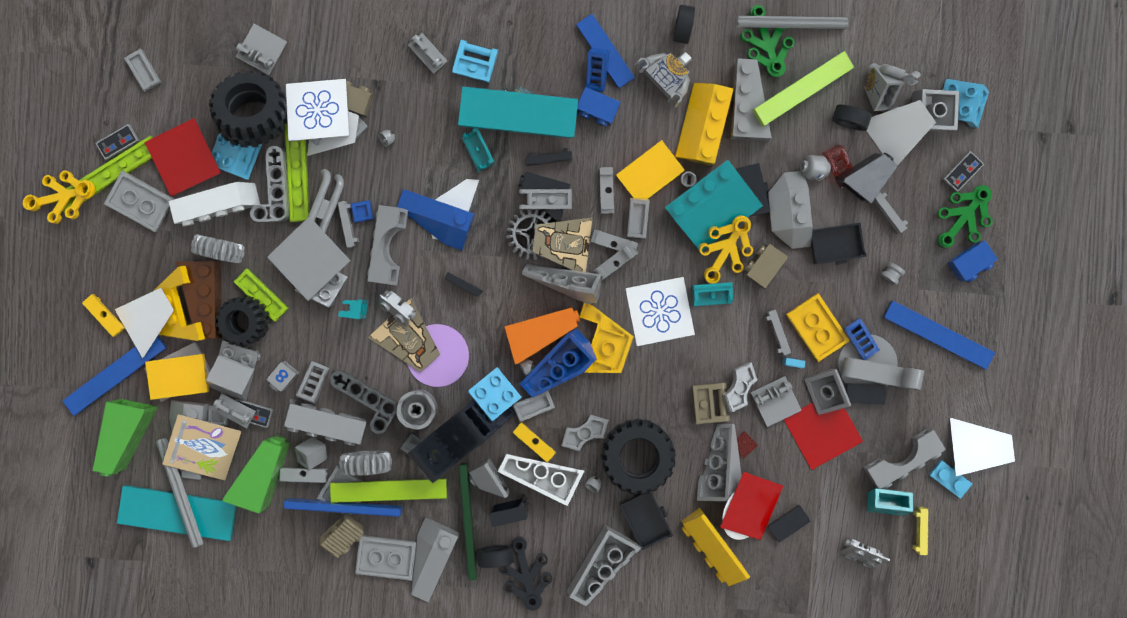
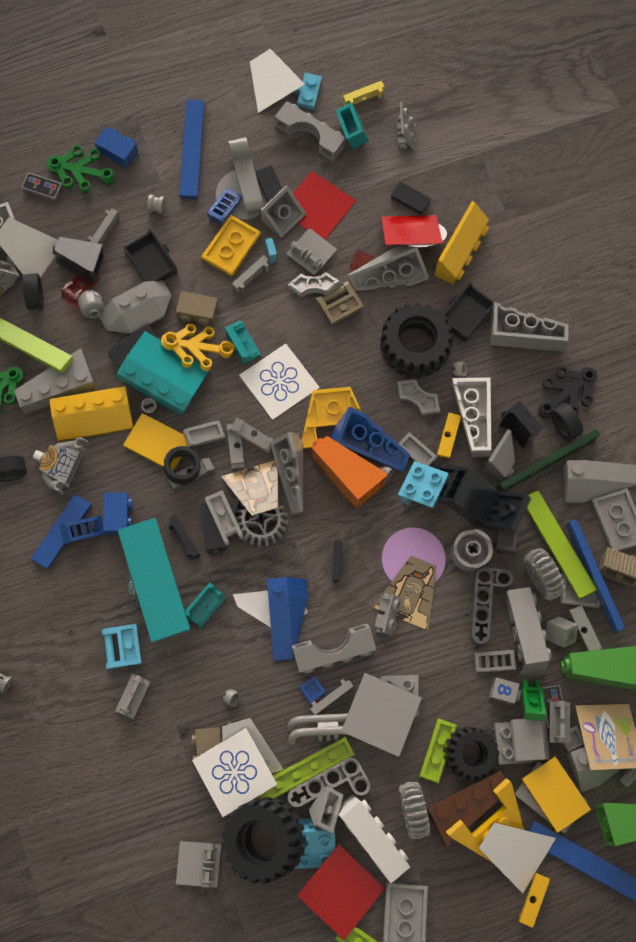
camera: 110 degrees left, 15 degrees down
teal hinge [338,299,368,319] -> none
none -> black tyre [164,446,201,485]
none -> light grey slope [308,786,343,834]
none -> green hinge [521,678,546,721]

